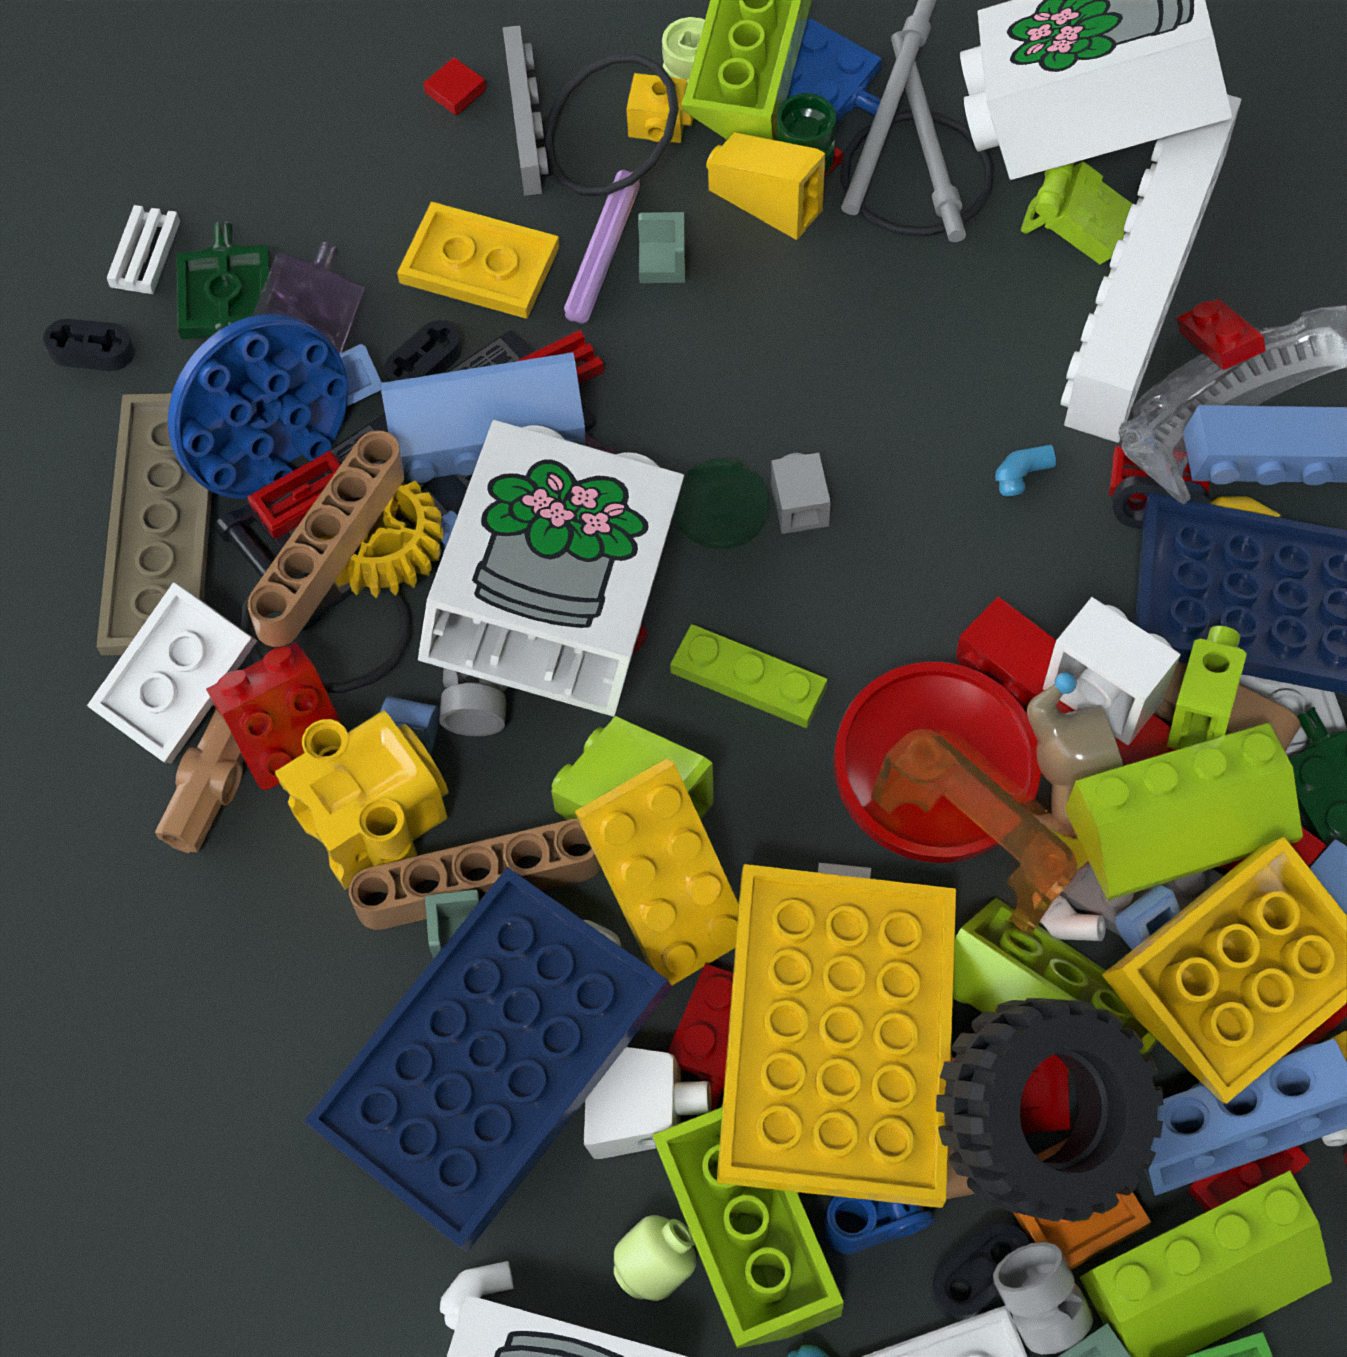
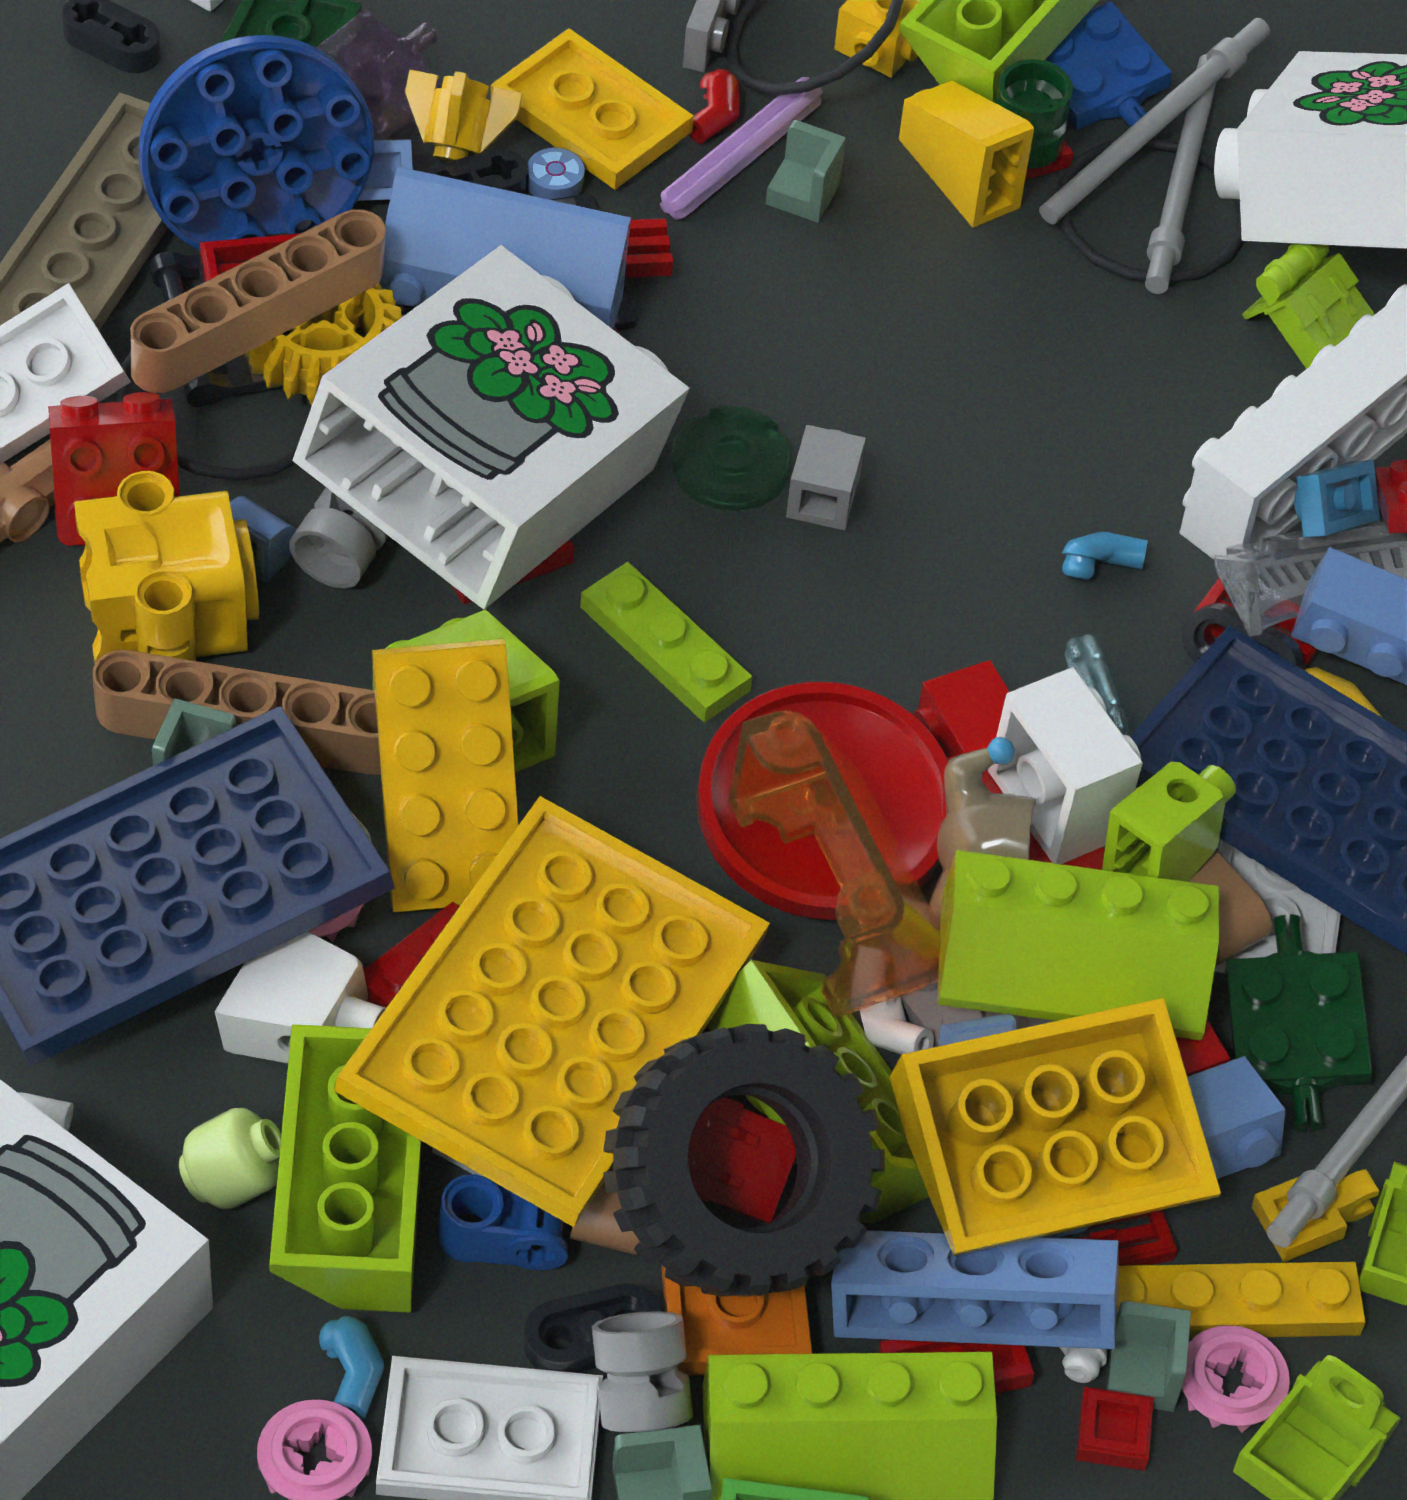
camera: 15 degrees right, 10 degrees down
none -> yellow brick [405,70,523,162]
none -> medium blue tile [527,148,585,200]
none -> red arm [689,69,740,144]
none -> clear light blue axle [1064,634,1130,735]
none -> dark azure plate [1294,460,1380,537]

